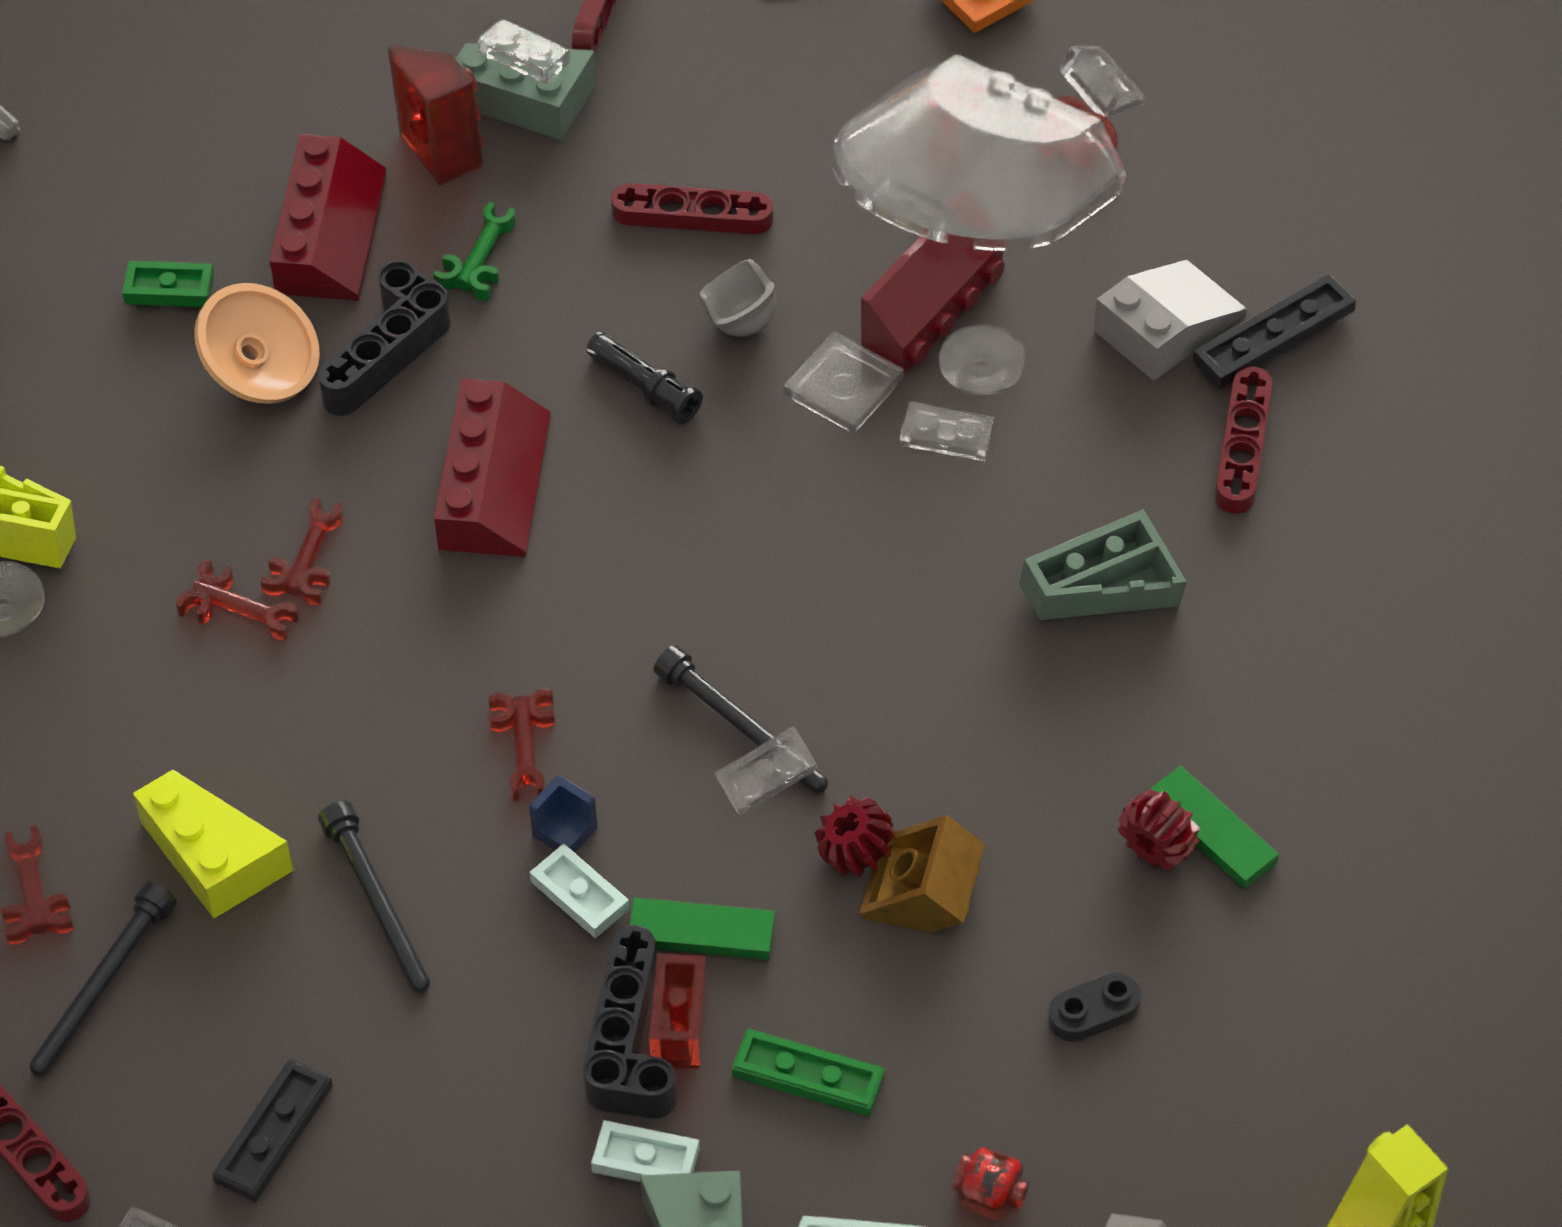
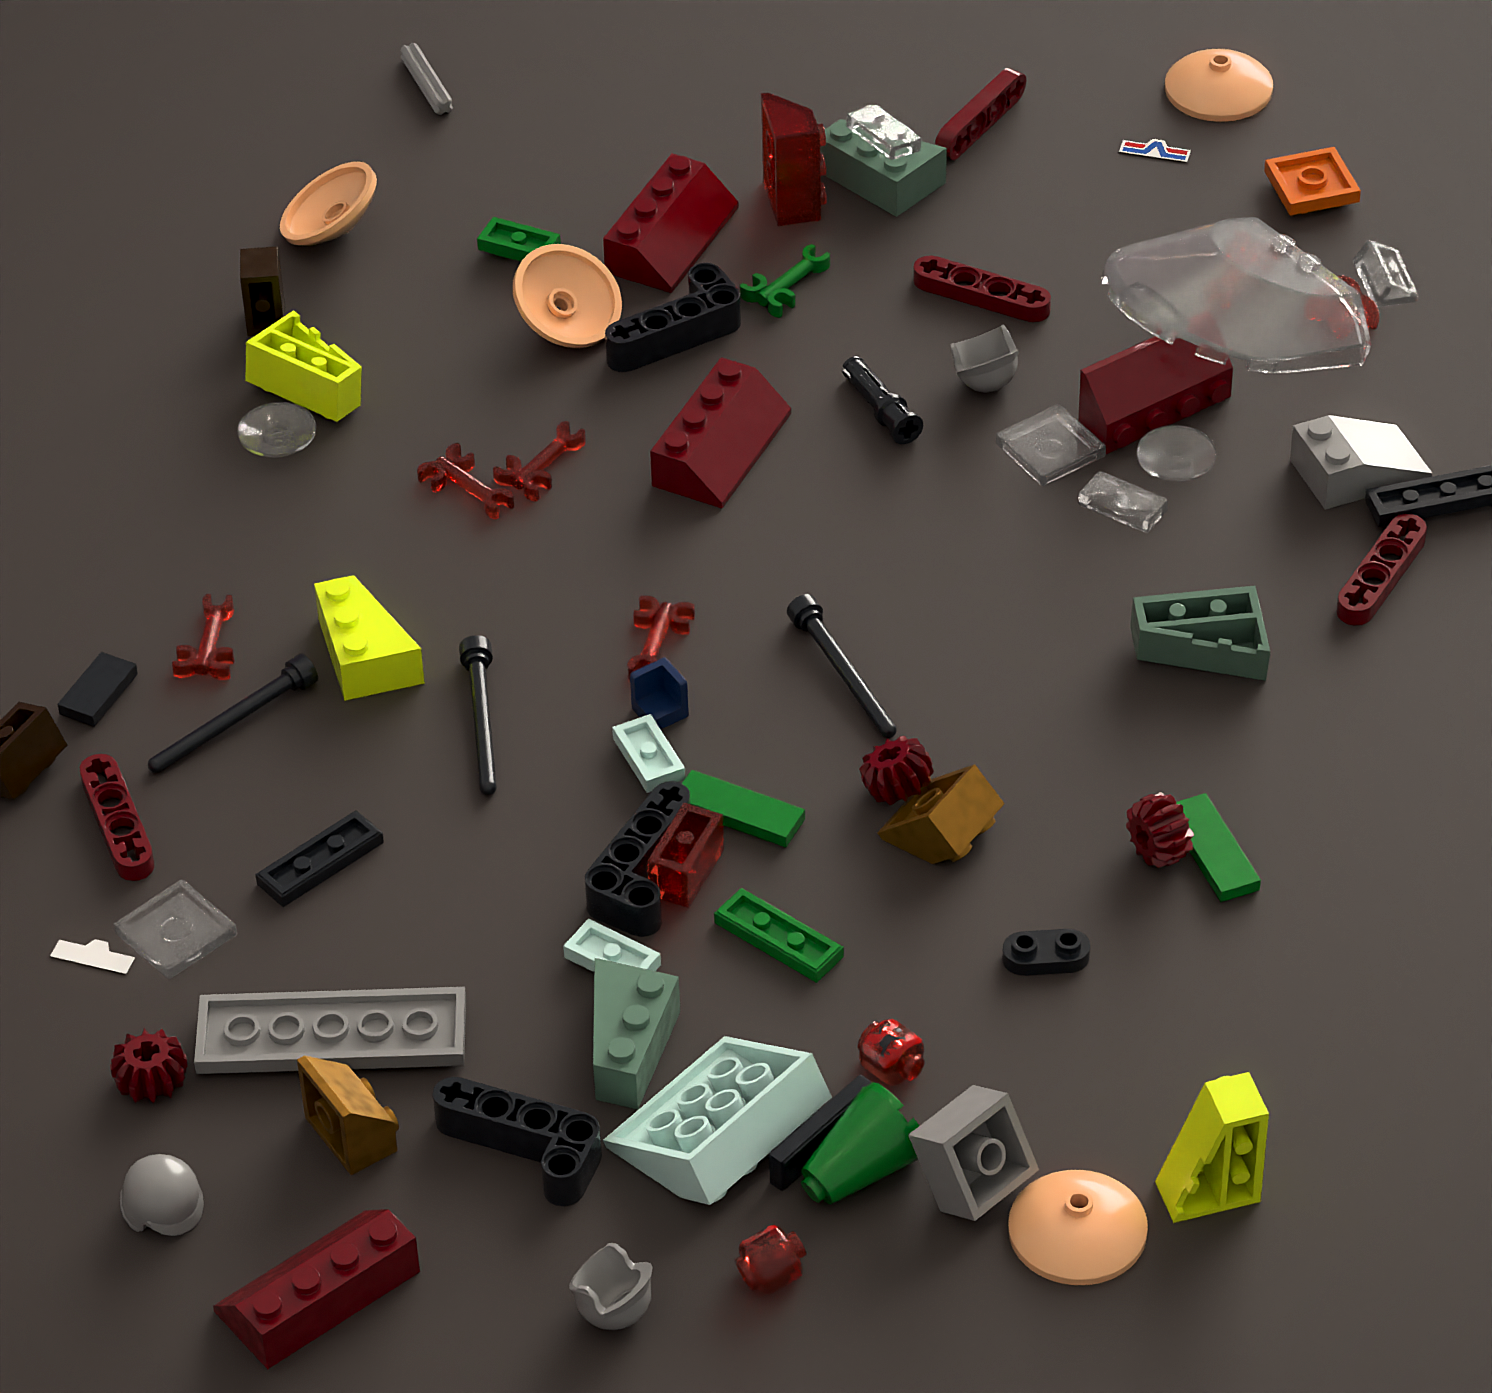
camera: 20 degrees right, 10 degrees down
clear plate [715,726,819,816] -> none

